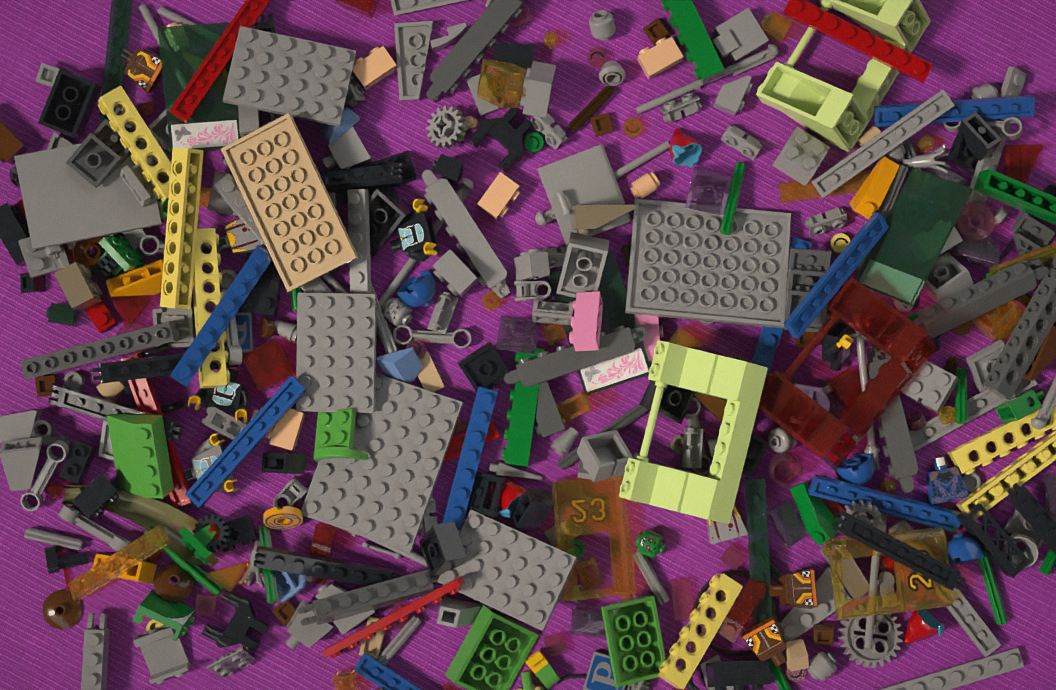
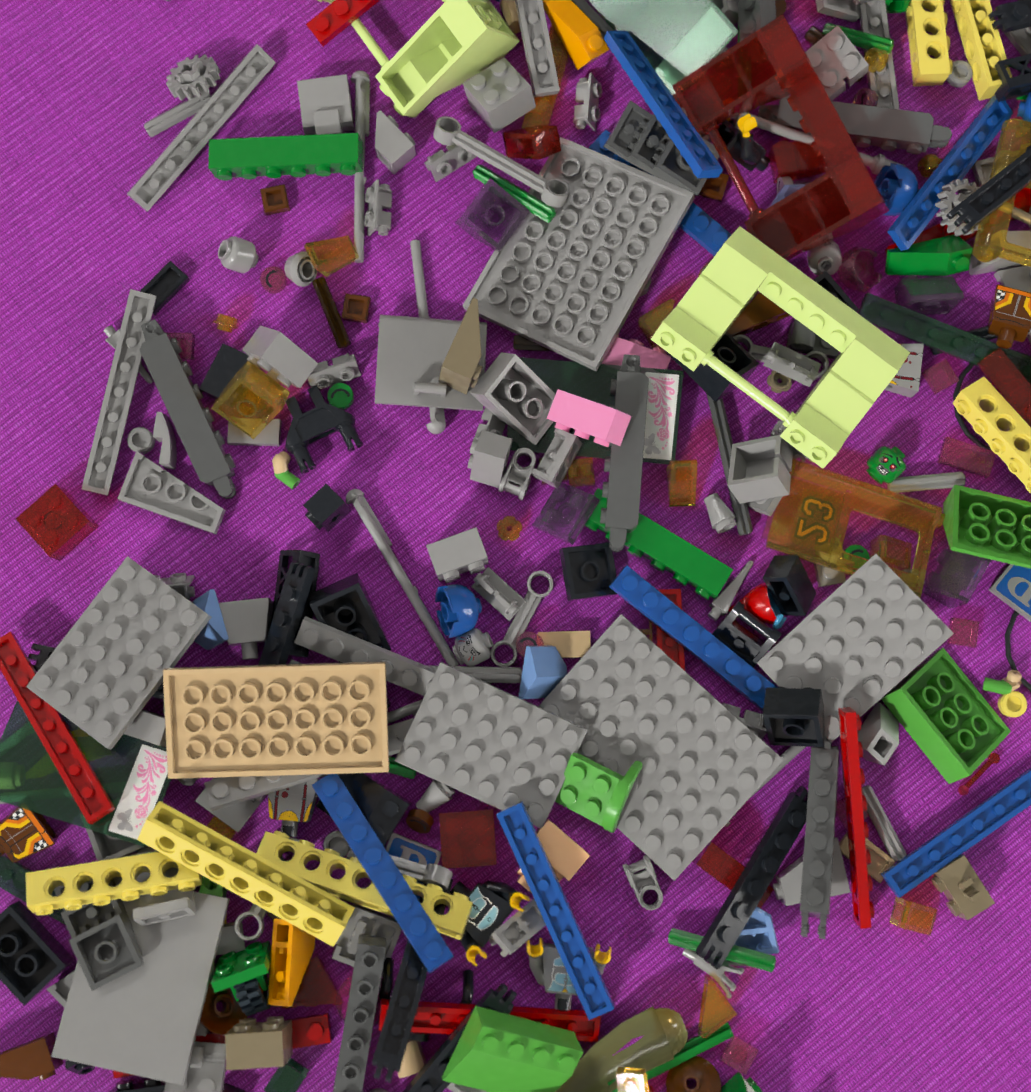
camera: 70 degrees left, 5 degrees down
clear red plate [138,100,157,116] -> none
plate [178,515,231,567] -> none
black connector [201,588,270,651] -> none
light grey hinge [207,646,255,678] -> none
black brick [222,514,258,552] -> none
black slope [262,452,306,474] -> none
light orange tile [263,506,303,530] -> none
reddish brown tile [272,600,297,626] -> none
light grey torso [285,599,333,650] -> none
light nougat brick [353,46,397,90] -> none
light grey hinge [362,542,402,559] -> none
black torso [390,199,439,262] -> none
light grey hinge [422,170,510,299] -> none
light grey gear [426,106,467,149] -> none
light nougat brick [478,172,520,220] -> none
leg [525,649,561,689] -> none
dark grey slope [534,381,565,438] -> none
clear yellow tile [623,118,643,138] -> none
light nougat brick [630,172,660,199] -> none
light nougat brick [637,37,683,80] -> none
dark azure hat [670,128,702,168] -> none
clear yellow brick [760,11,793,43] -> none
light yellow tile [830,233,850,253] -> none
torso [926,456,969,505] -> none
none -> light grey tile [127,427,155,454]
none -> clear yellow slope [304,236,359,277]
none -> light grey piece [433,116,570,208]
none -> clear red slope [502,125,561,160]

